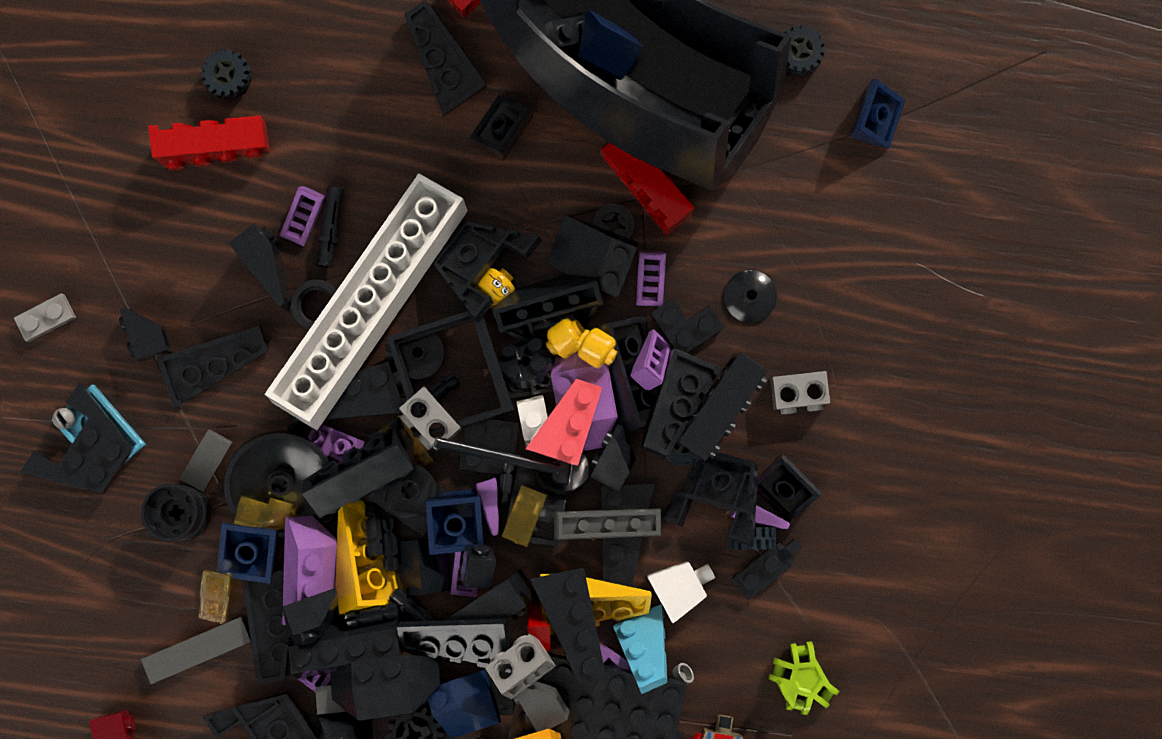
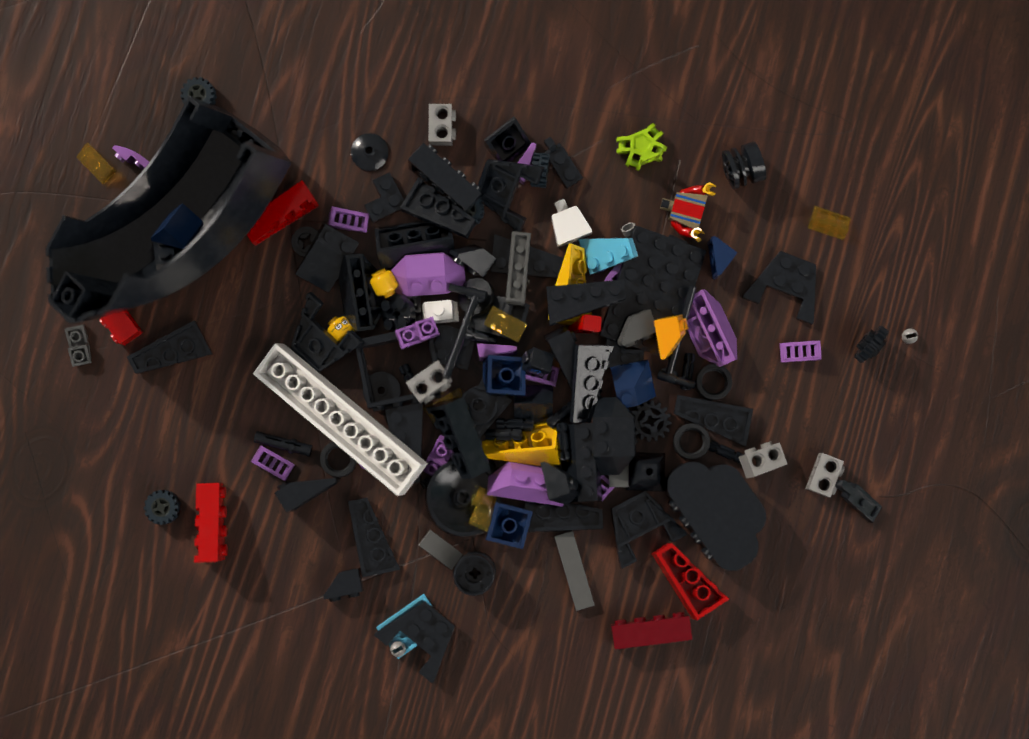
camera: 80 degrees left, 0 degrees up
light grey plate [14,293,76,342] -> none
clear yellow slope [198,570,231,624] -> none
black slope [470,95,533,161] -> none
light grey brick [485,634,556,699] -> none
coral wing [525,379,602,466] -> none
yellow head [576,328,618,368] -> none
medium lavender slope [631,329,671,390] -> none
dark blue slope [850,79,905,149] -> none
none -> medium lavender slope [395,316,439,350]

